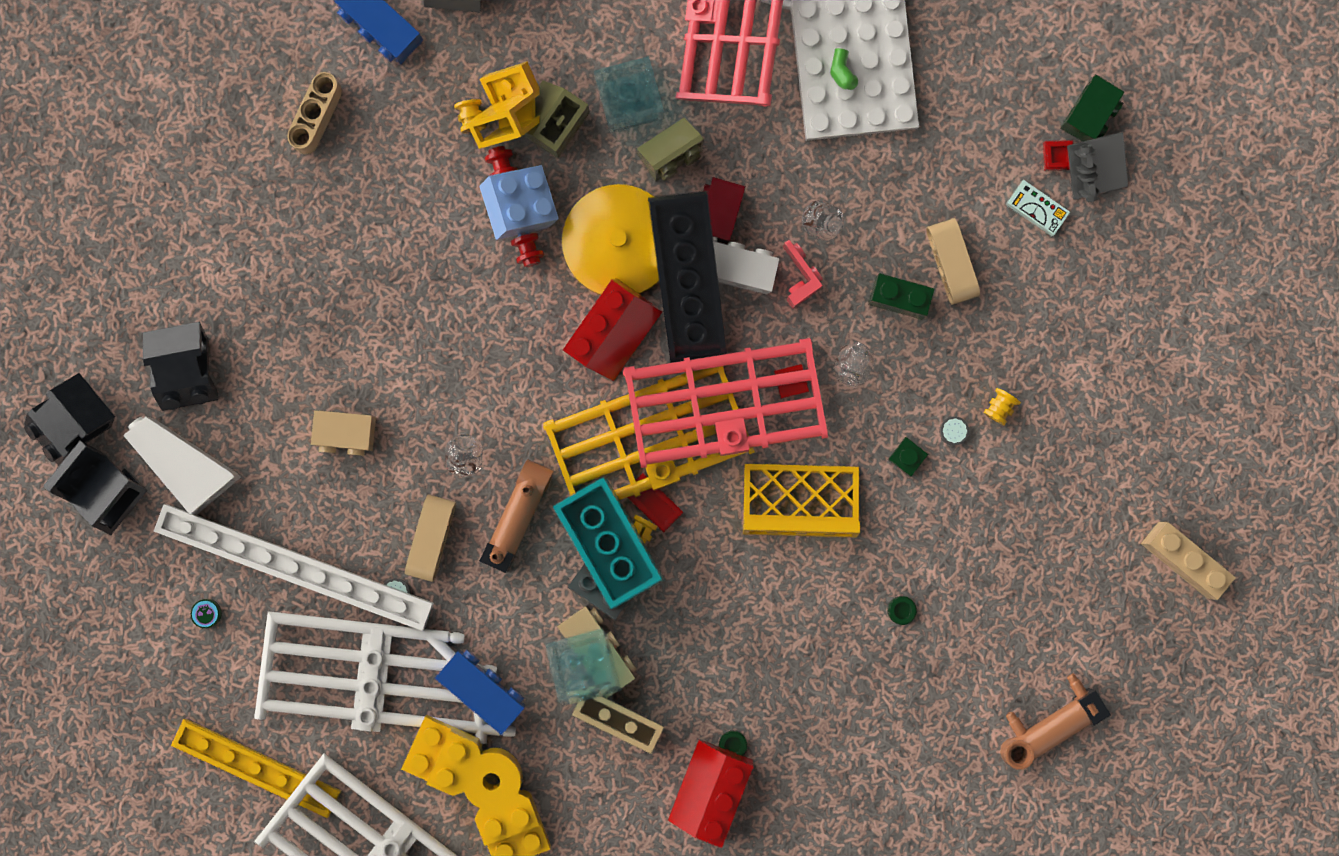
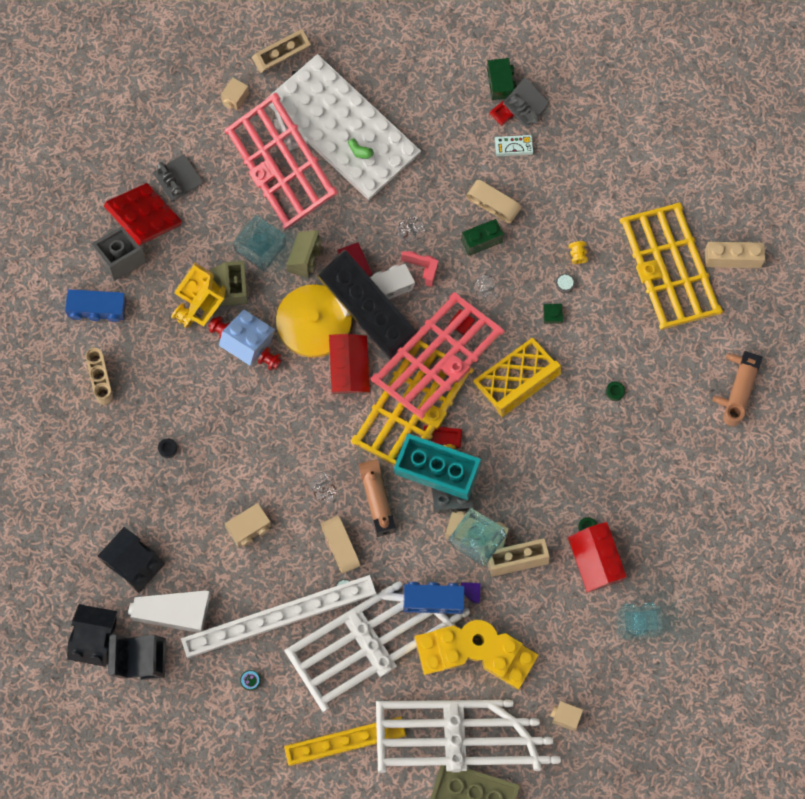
camera: 40 degrees left, 15 degrees down
none -> black tile [158,438,178,458]
none -> dark purple tile [461,582,481,604]
none -> yellow door [619,202,723,330]

